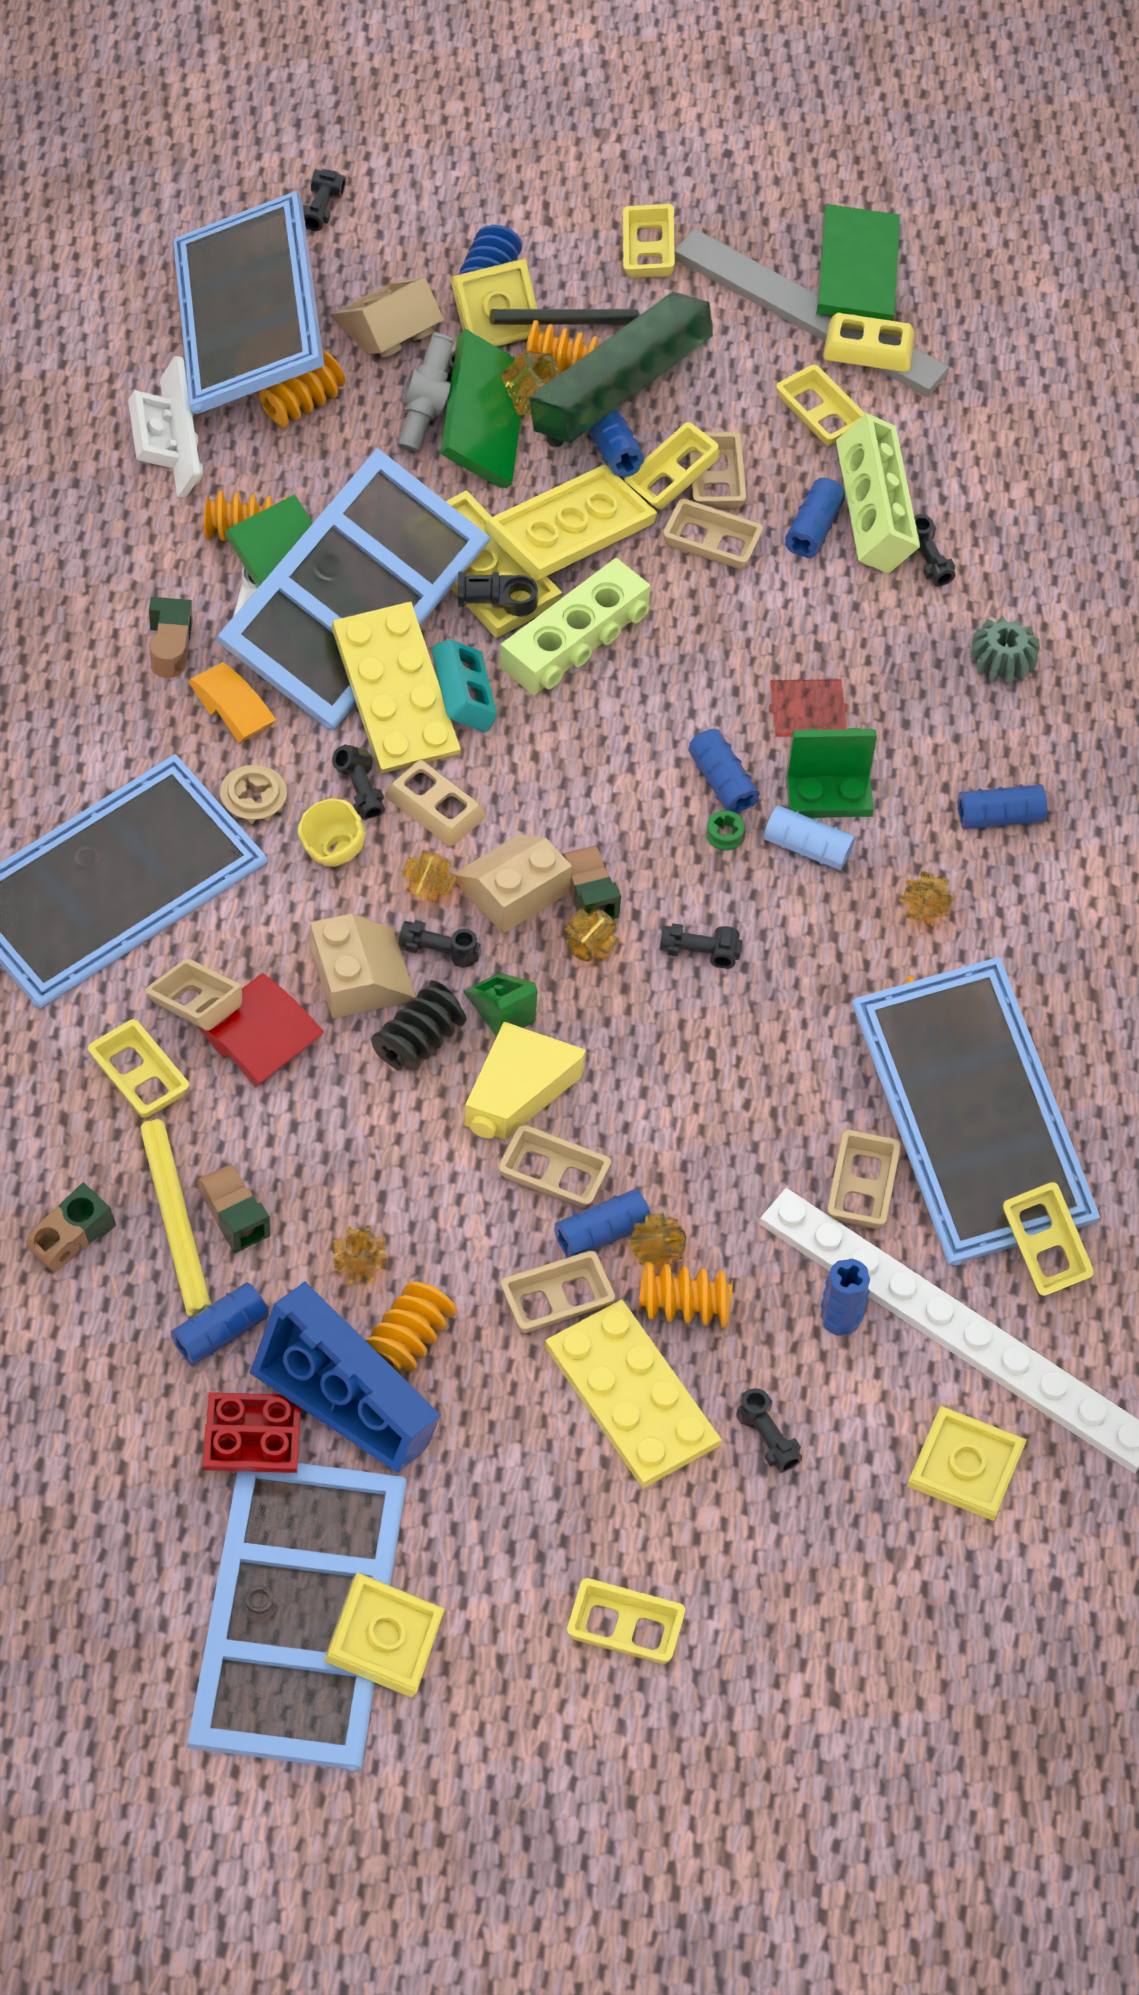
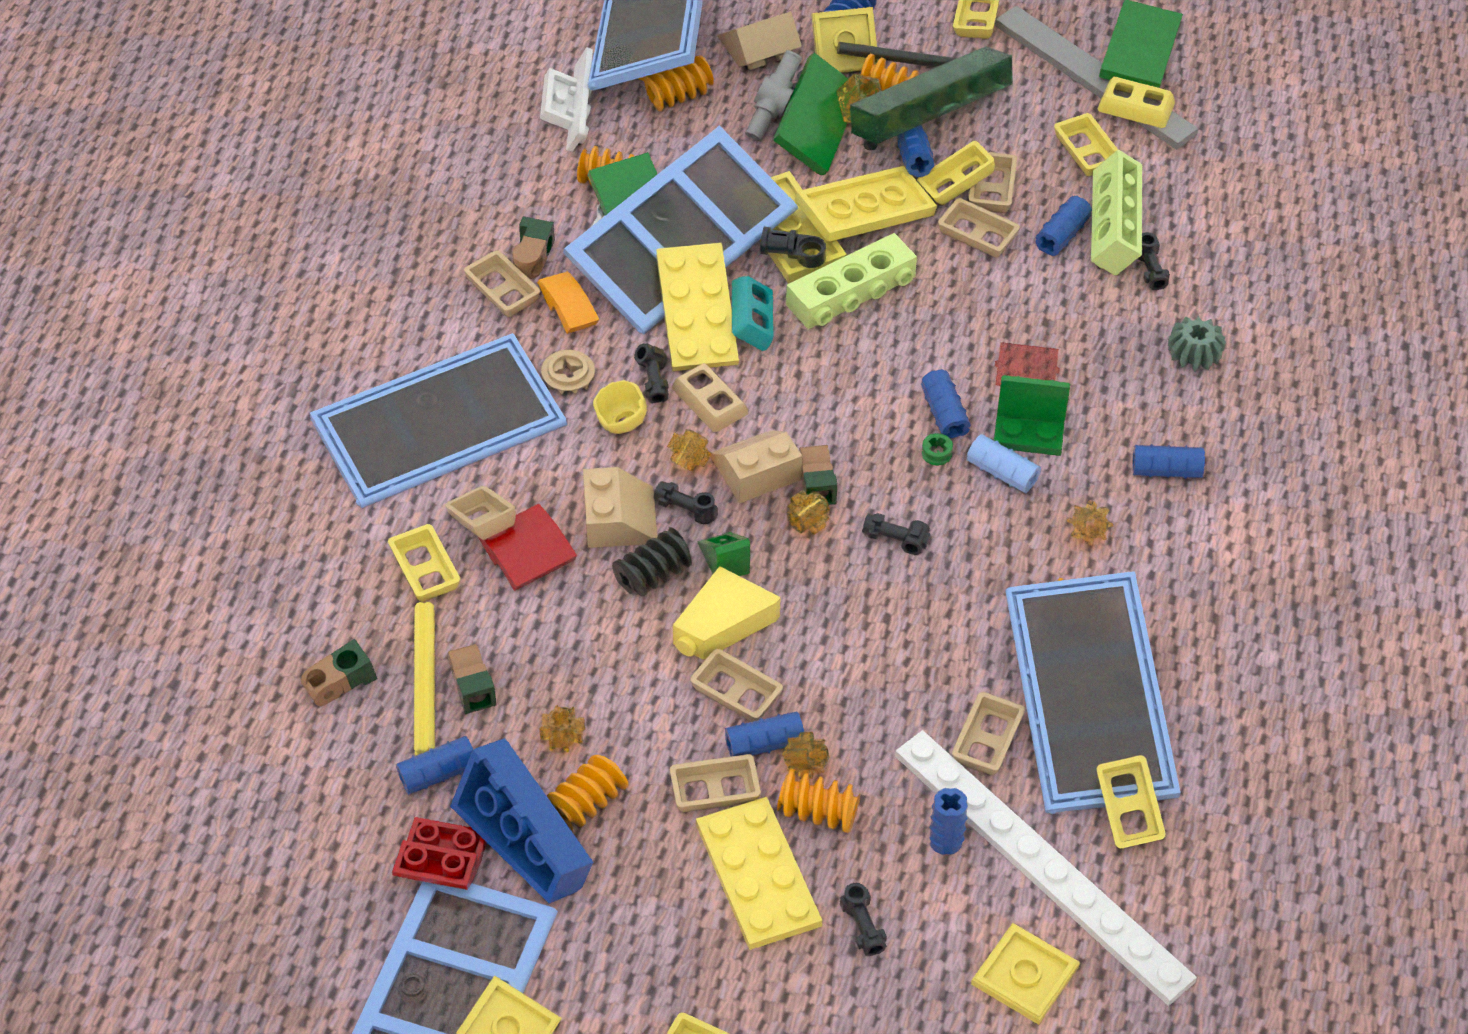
camera: 15 degrees right, 5 degrees down
none -> tan piece [464,250,540,317]

